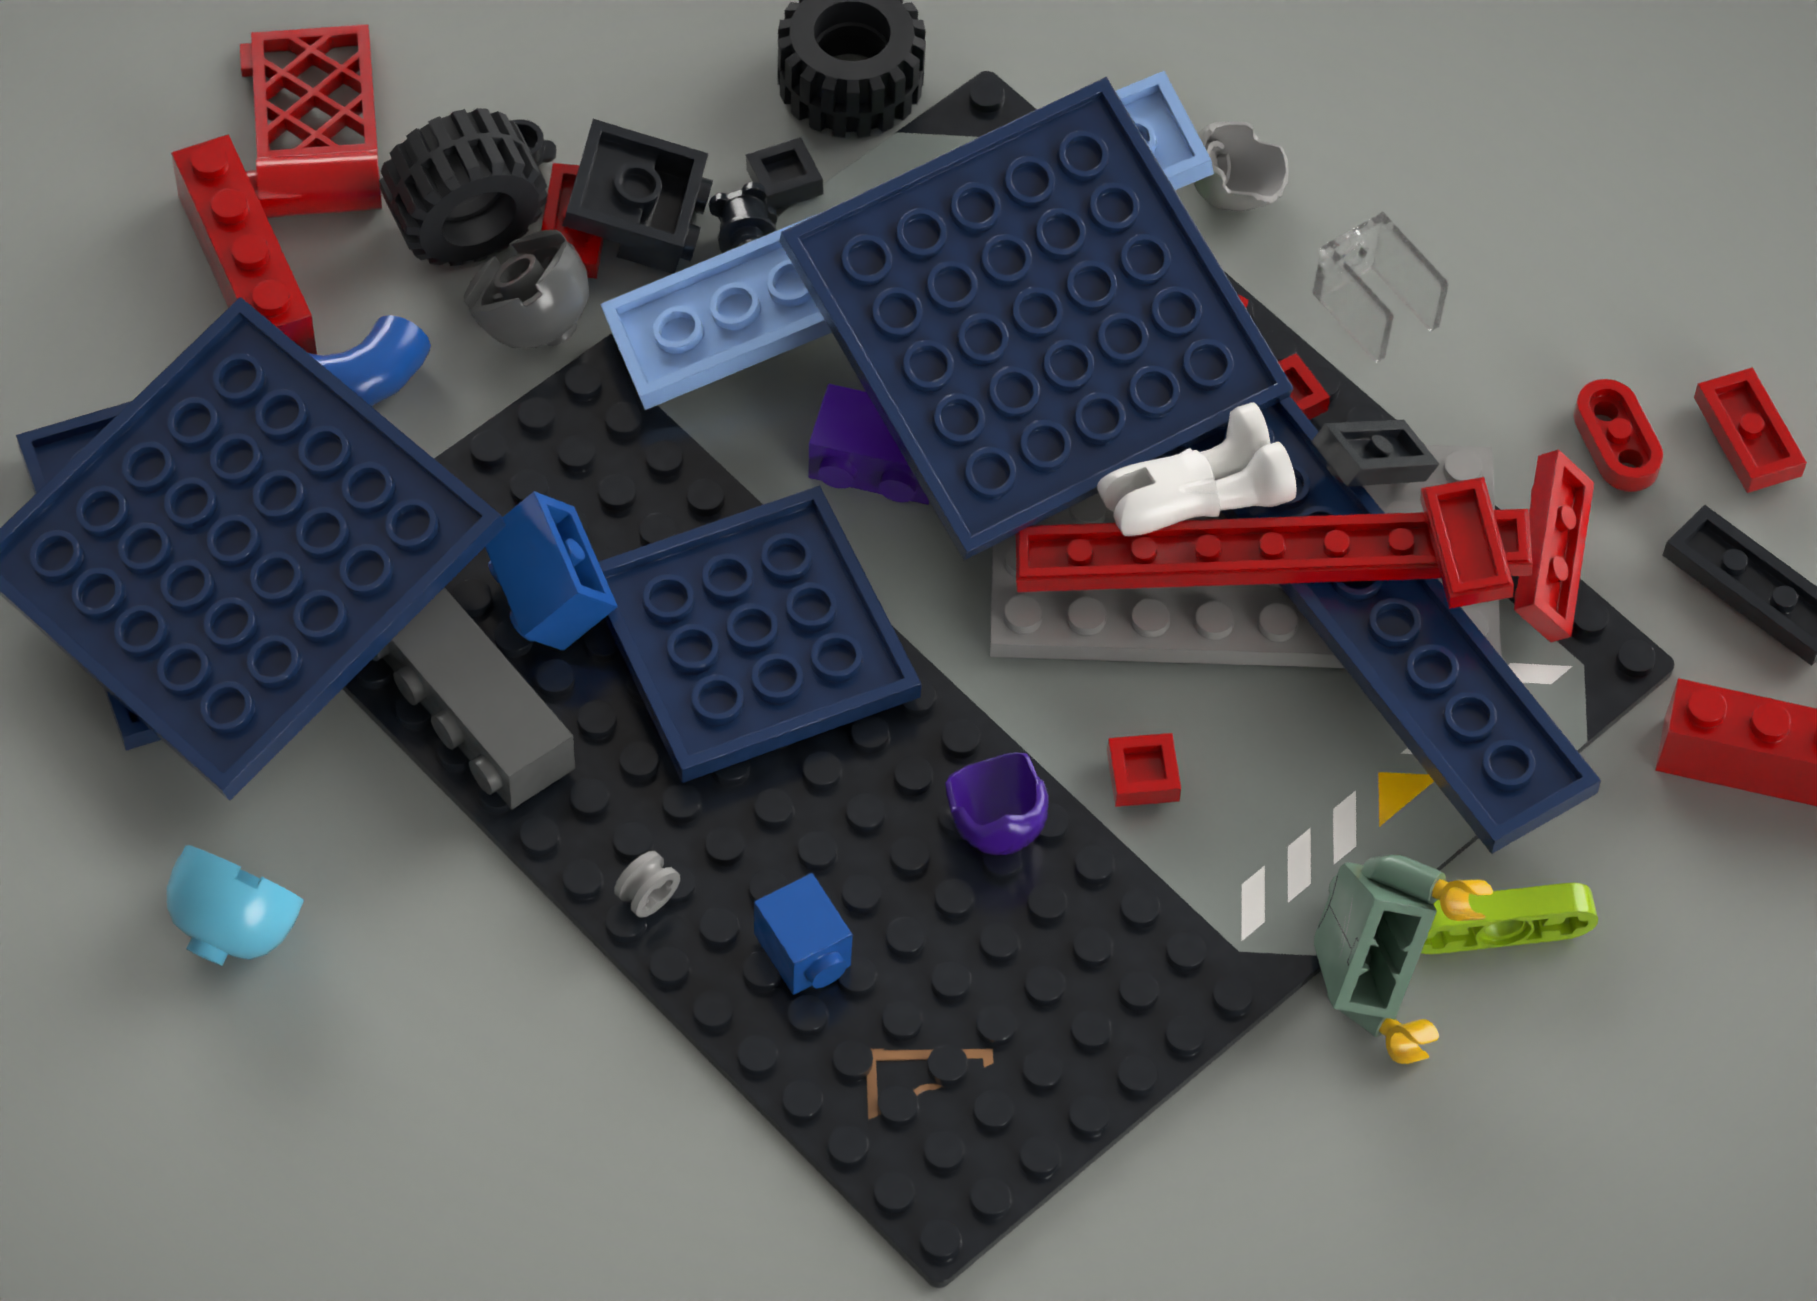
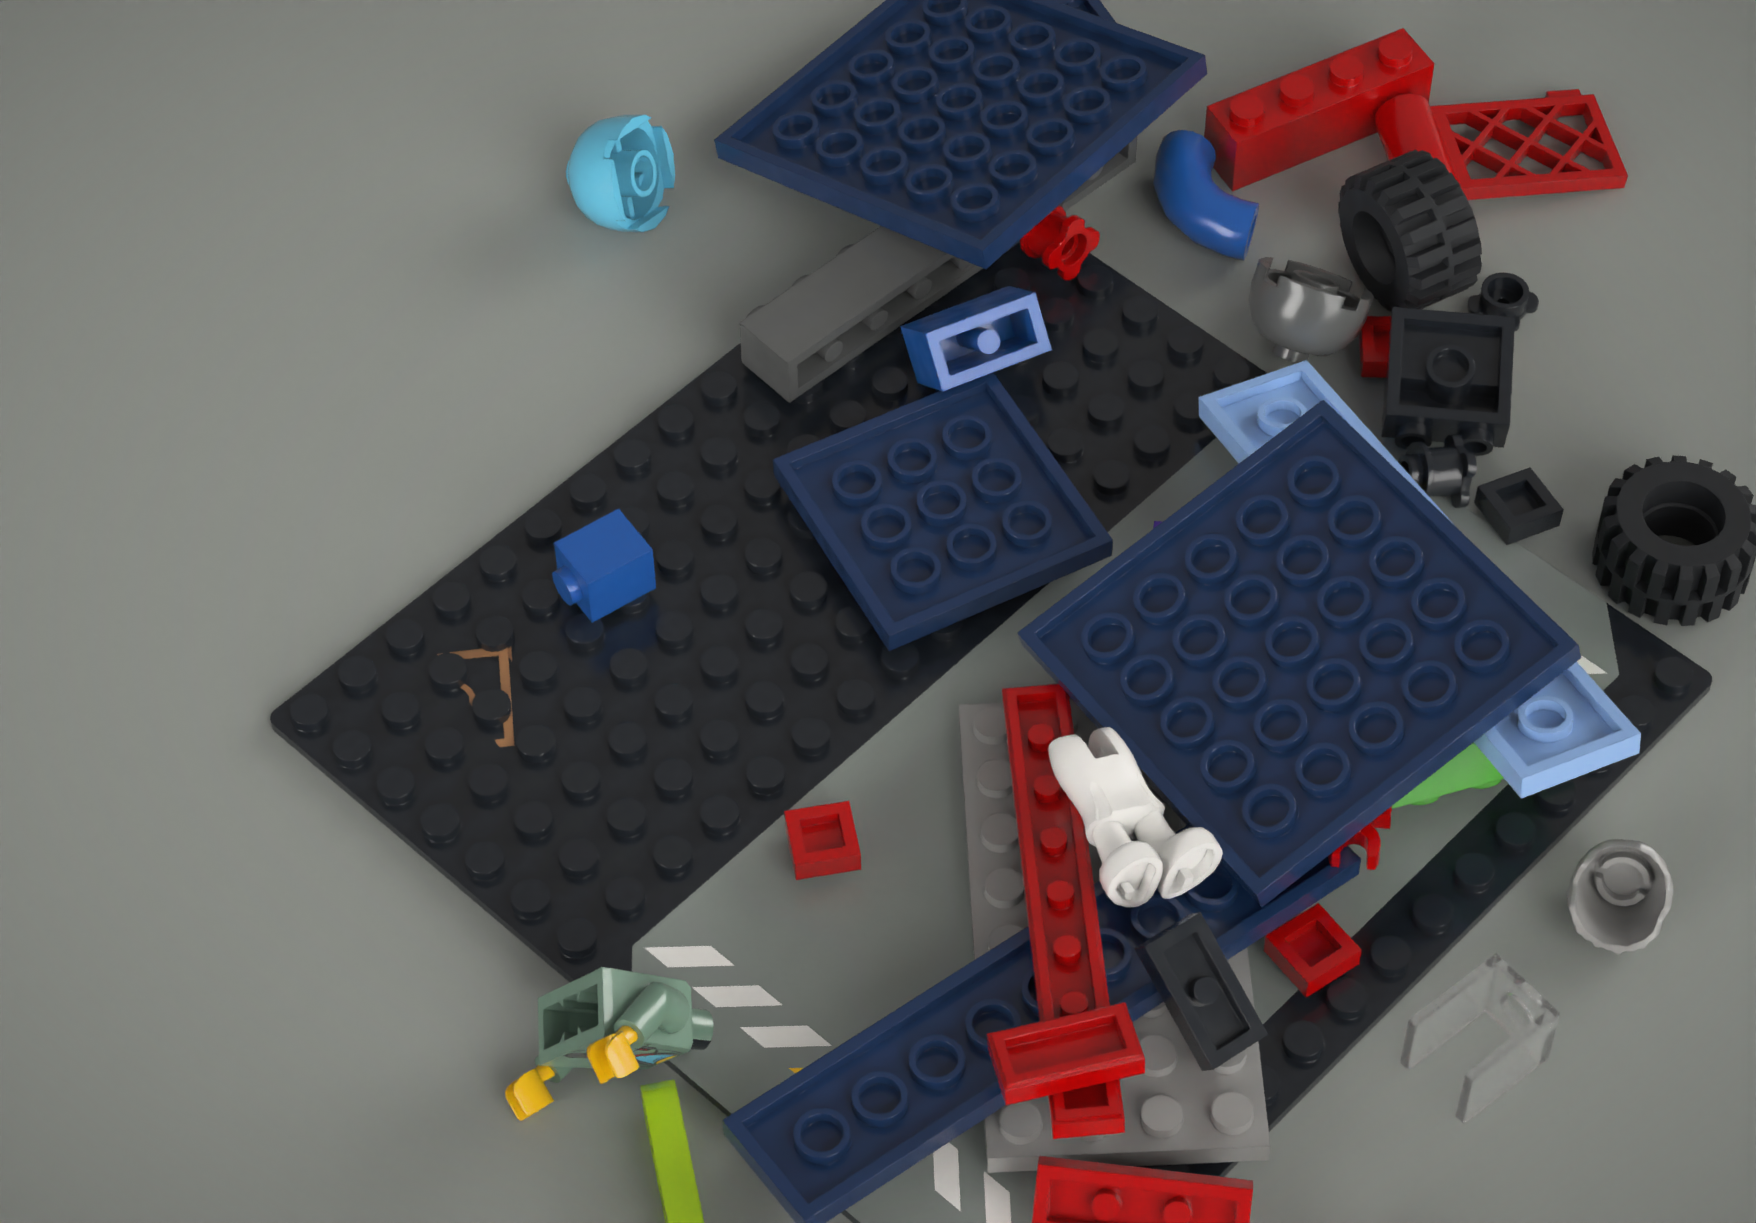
camera: 90 degrees right, 5 degrees down
light grey bush [614,851,680,918] -> none
dark purple hair [945,752,1049,855] -> none

